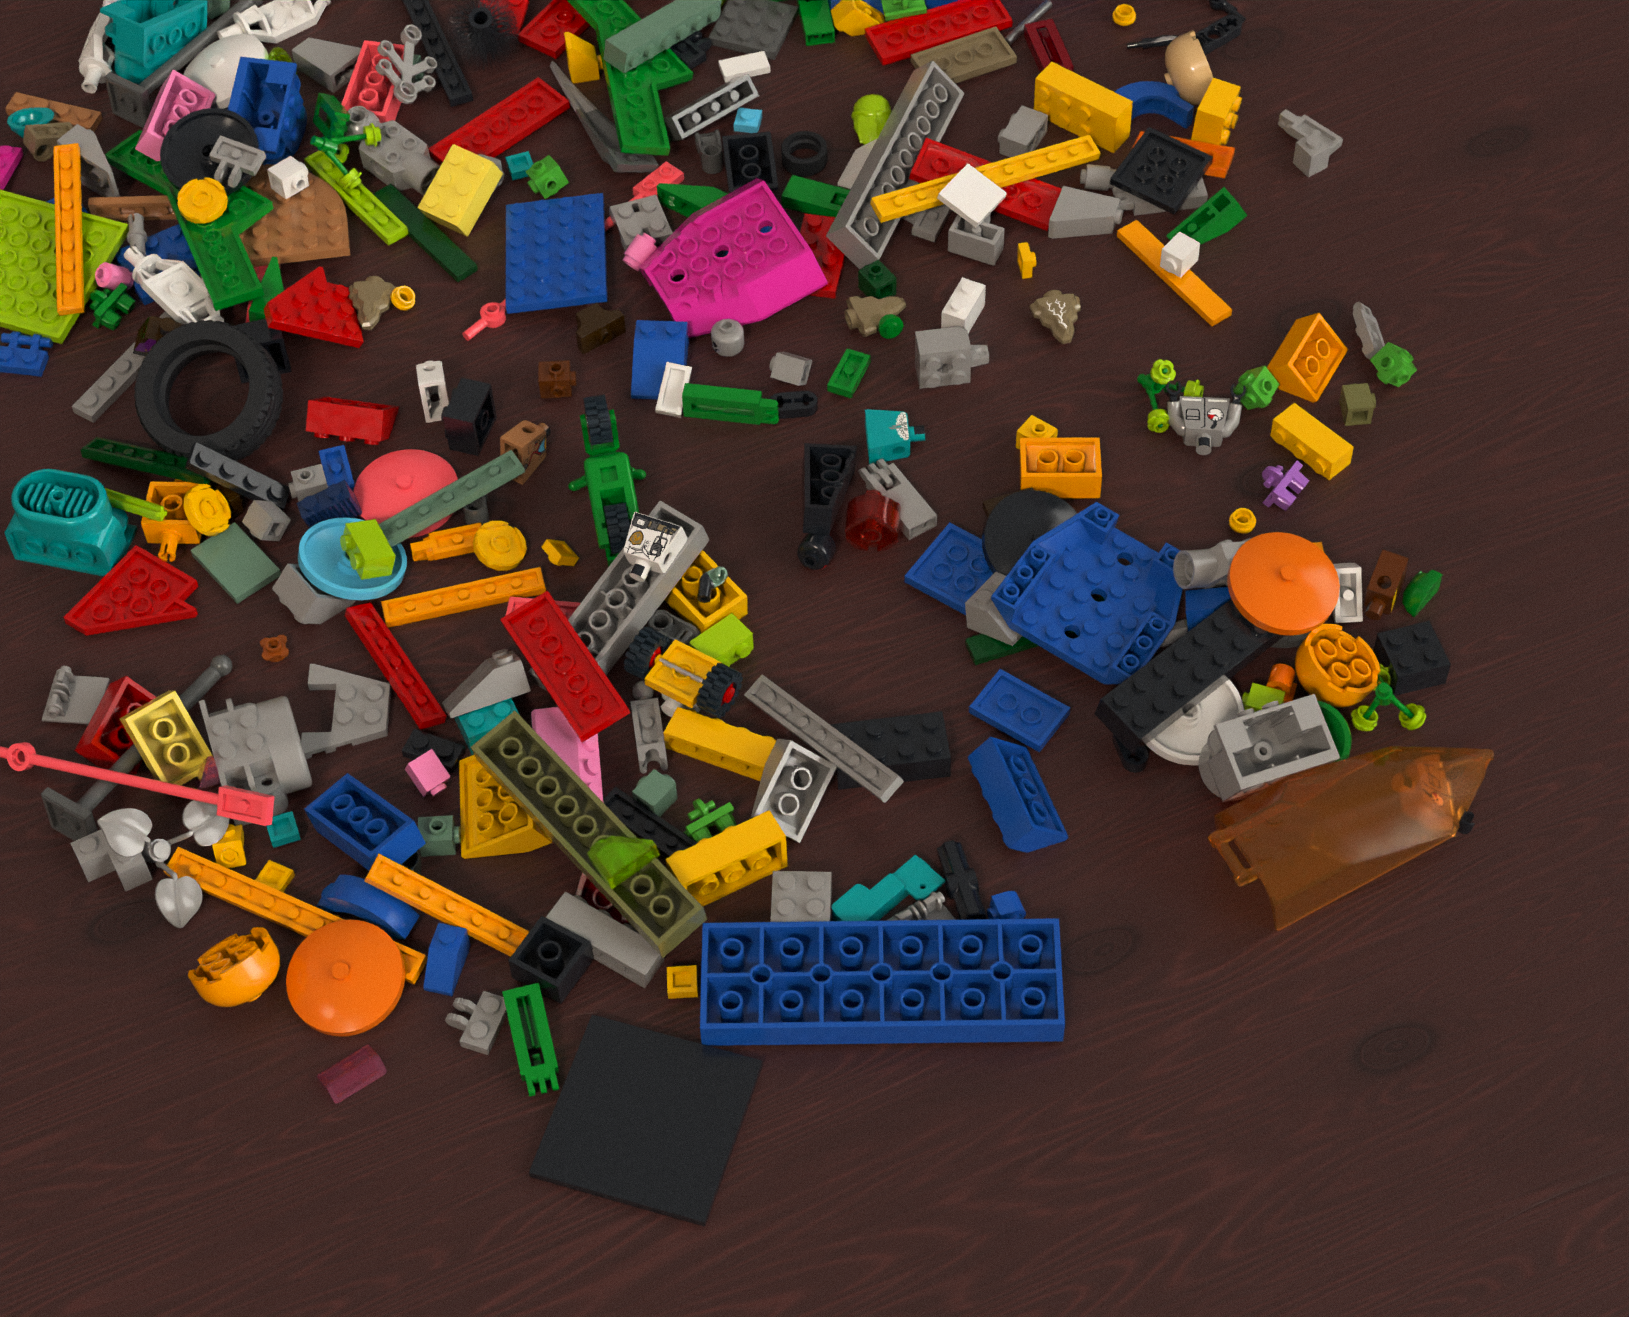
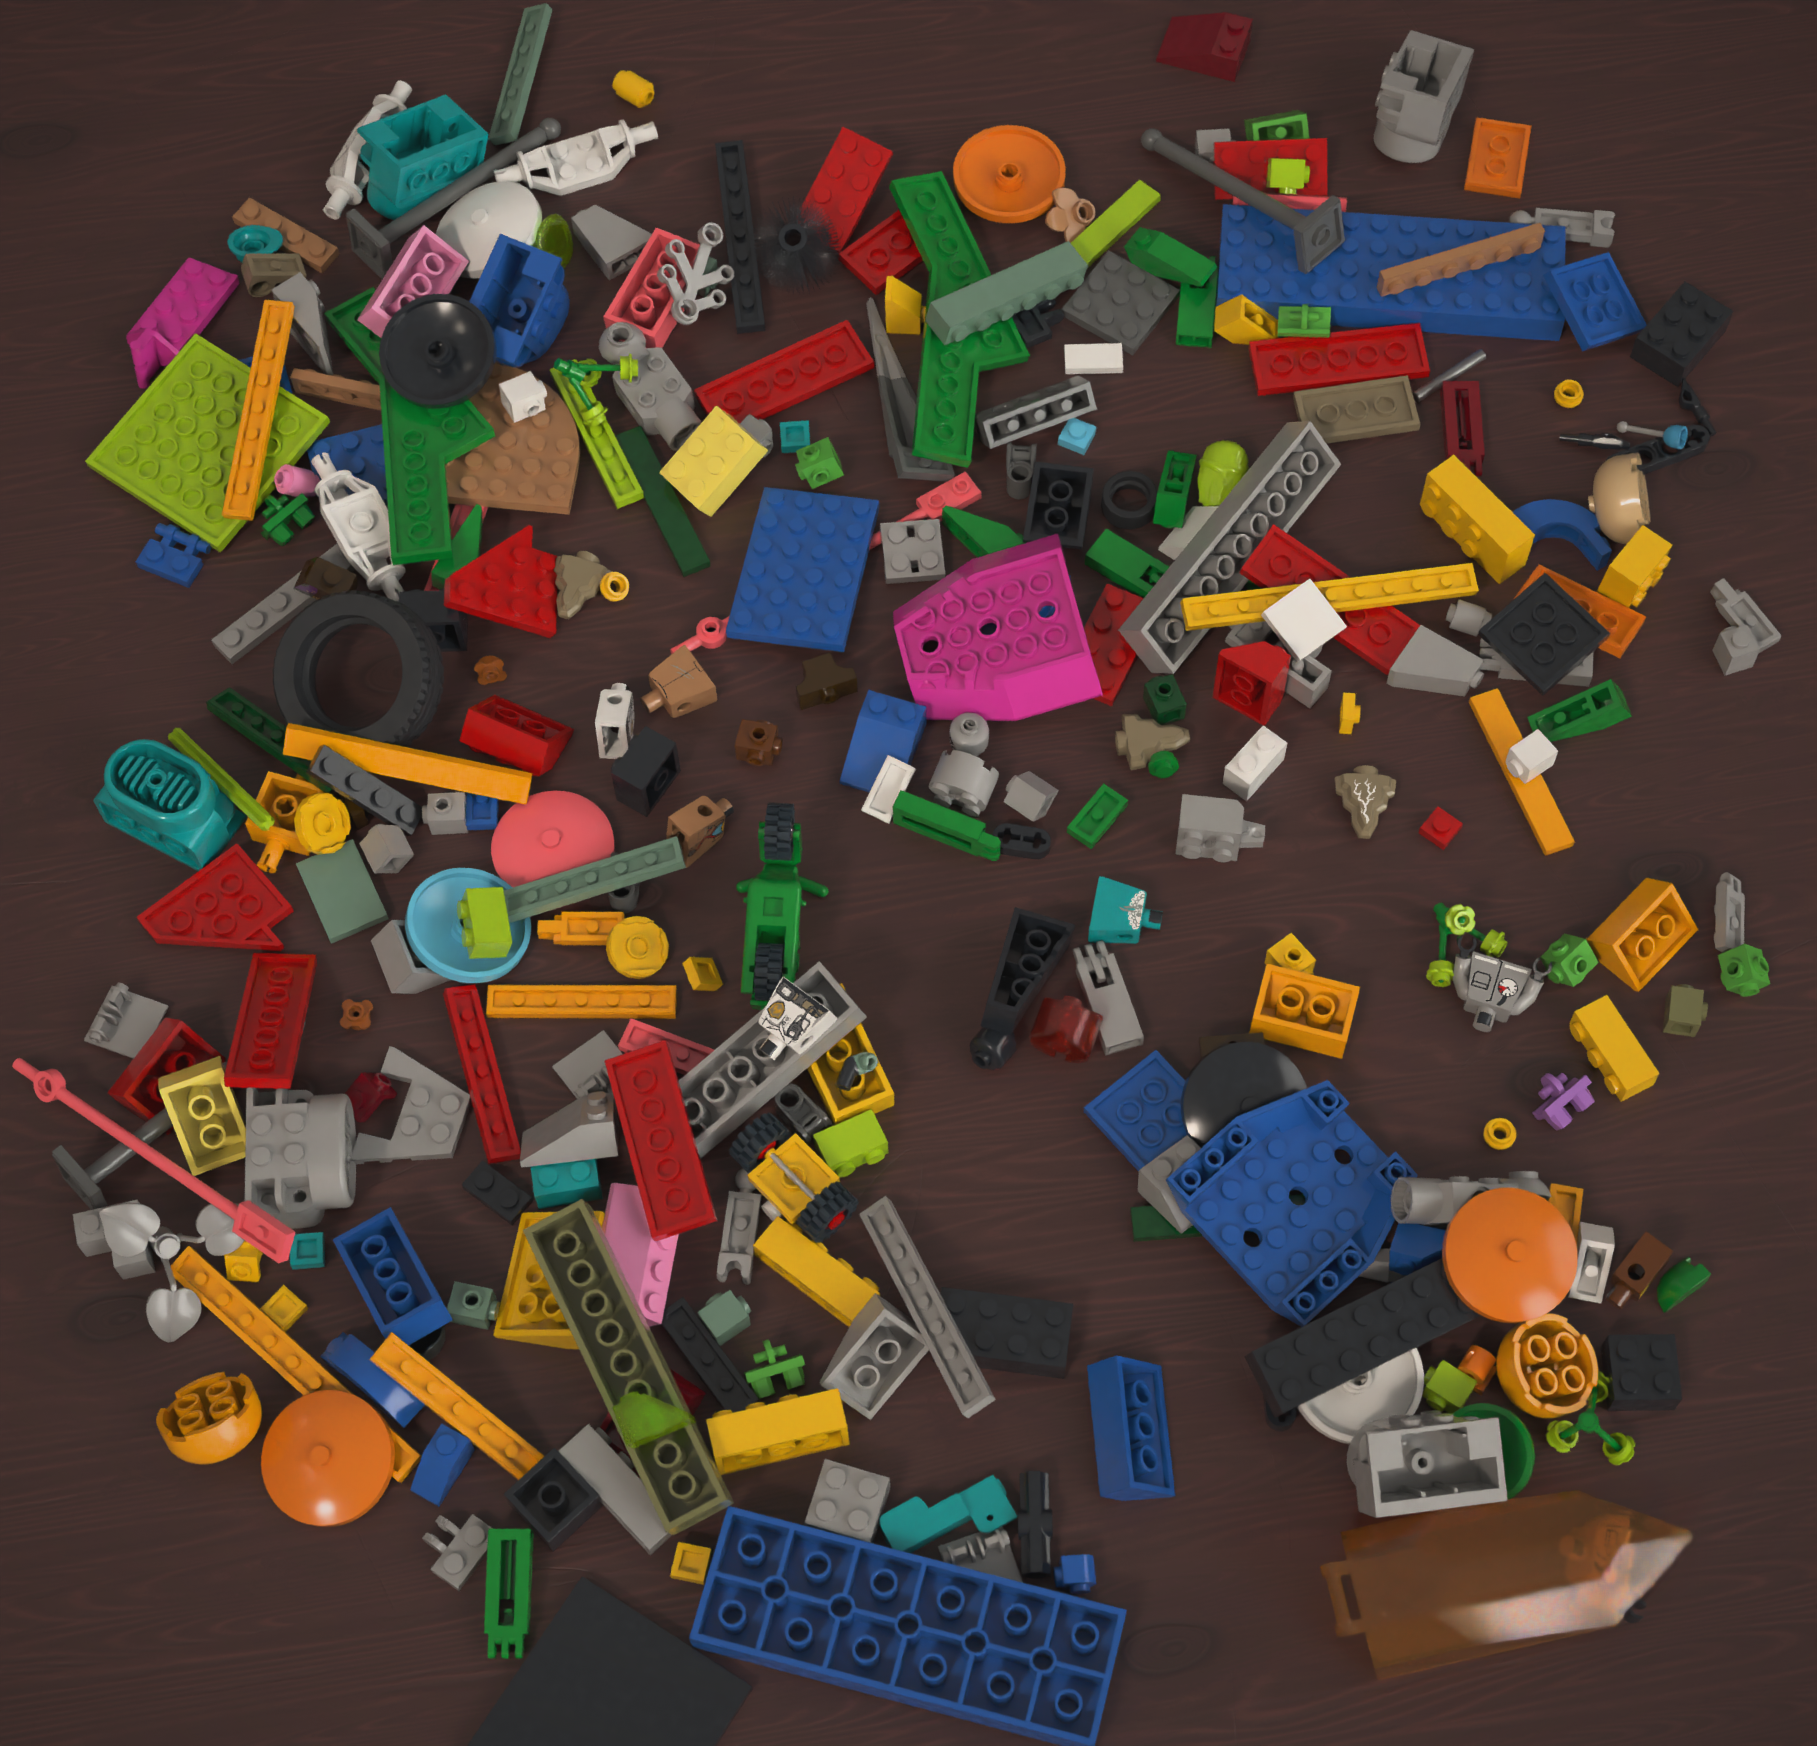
camera: 15 degrees right, 10 degrees up
light grey pin [127,213,147,257] -> none
yellow tile [177,178,228,224] -> none
clear pink slope [194,756,220,791] -> none
light grey hinge [209,135,266,188] -> none
dark blue brick [297,480,362,528] -> none
green hinge [312,93,350,144] -> none
clear pink slope [317,1044,387,1104] -> none
bright pink brick [405,749,451,797] -> none
bright pink brick [622,233,657,272] -> none
blue plate [969,669,1070,753] -> none
light grey brick [998,105,1048,157] -> none
none -> red plate [224,953,317,1089]
none -> light orange tile [283,723,533,805]
none -> dark red bracket [344,1072,397,1122]
none -> dark orange plate [474,656,507,685]
none -> light grey hinge [552,1030,622,1099]
none -> medium nougat torso [640,645,718,718]
none -> light grey brick [929,750,999,817]
none -> green slope [1153,450,1197,528]
none -> red slope [1212,641,1291,726]
none -> red plate [1419,807,1463,850]
none -> dark azure hinge [1617,421,1688,450]

